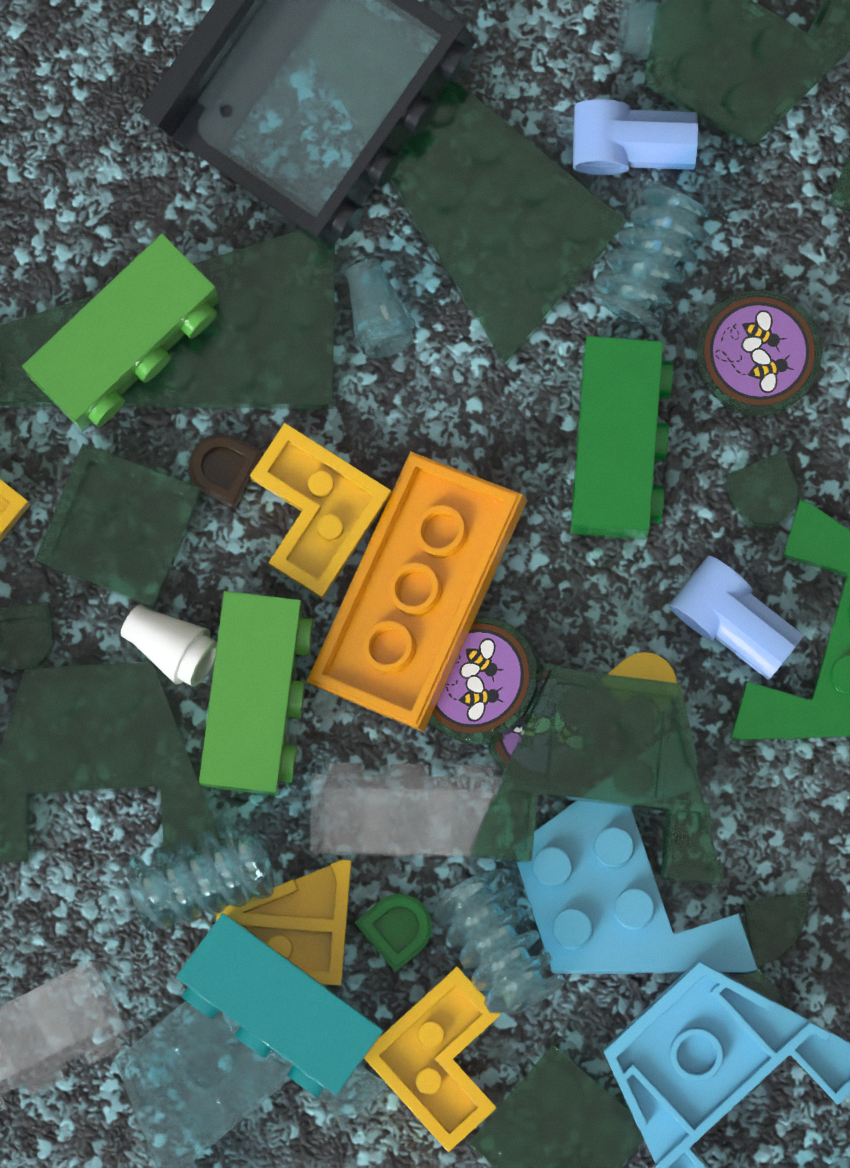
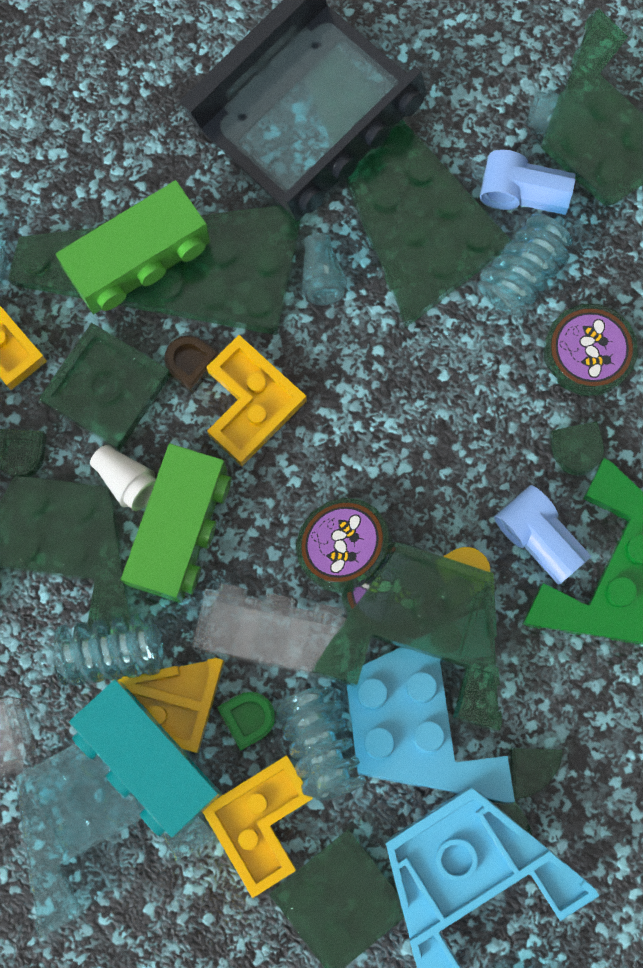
camera: 10 degrees right, 5 degrees down
light orange tile [306,451,528,732] -> none
green brick [570,336,673,540] -> none

